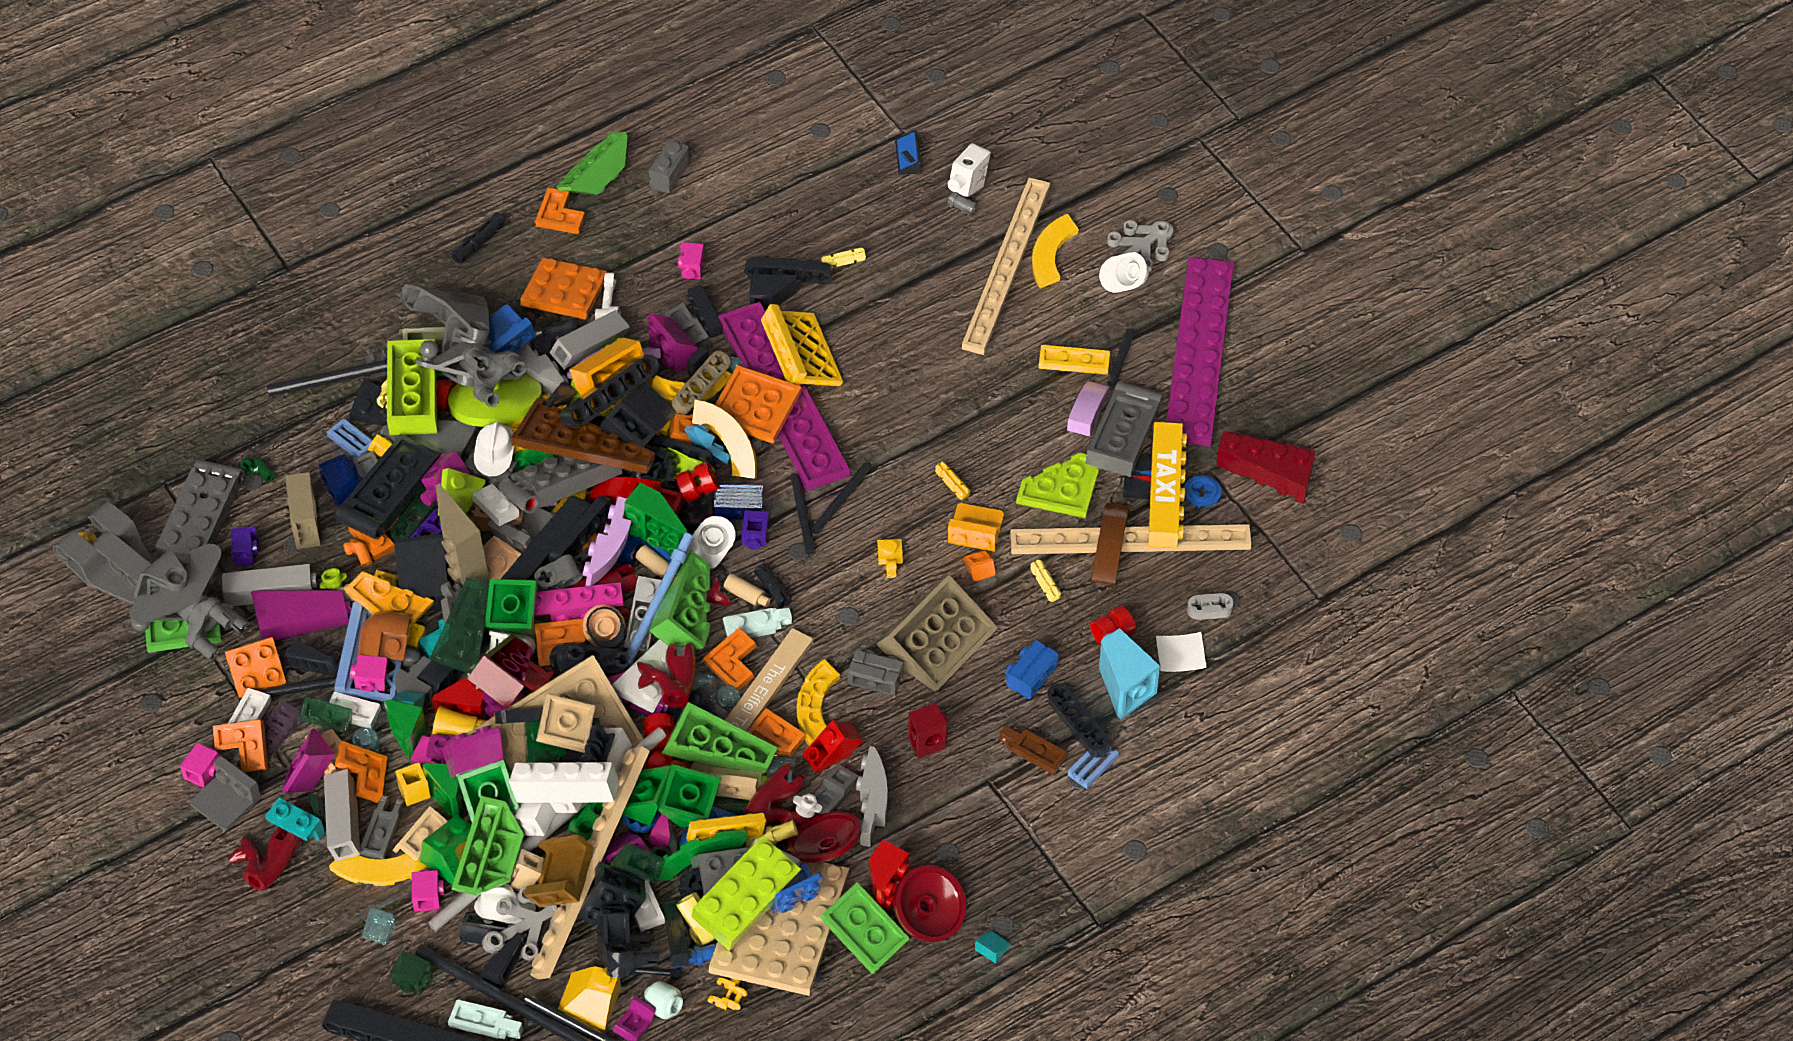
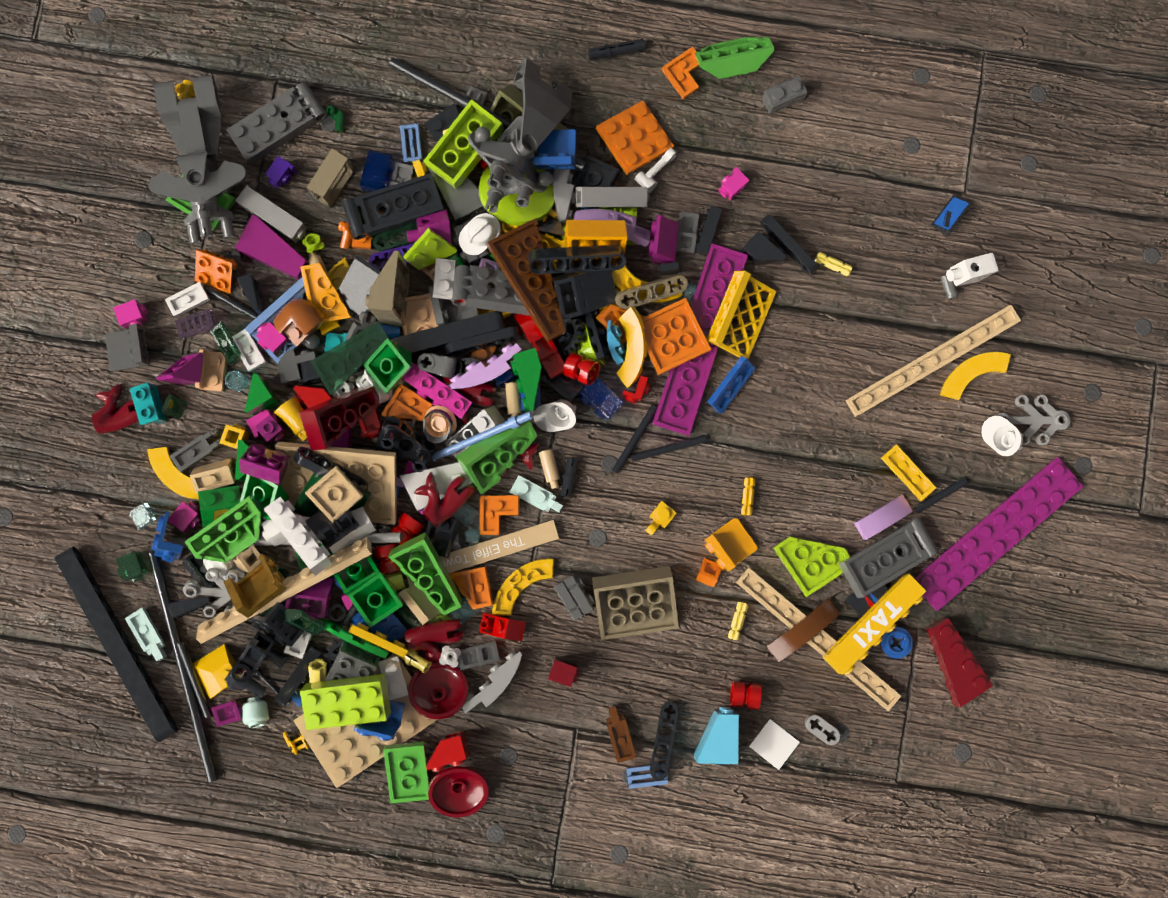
camera: 40 degrees right, 30 degrees up
orange plate [213,719,268,773] -> none
light grey brick [324,769,360,862] -> none
orange plate [335,741,387,803] -> none
teal slope [391,691,425,708] -> none
dark purple brick [742,510,769,550] -> none
teal slope [975,930,1011,964] -> none
blue brick [1005,640,1059,699] -> none
none -> blue bracket [151,511,183,562]
none -> red bracket [622,376,650,404]
none -> blue plate [707,356,756,414]

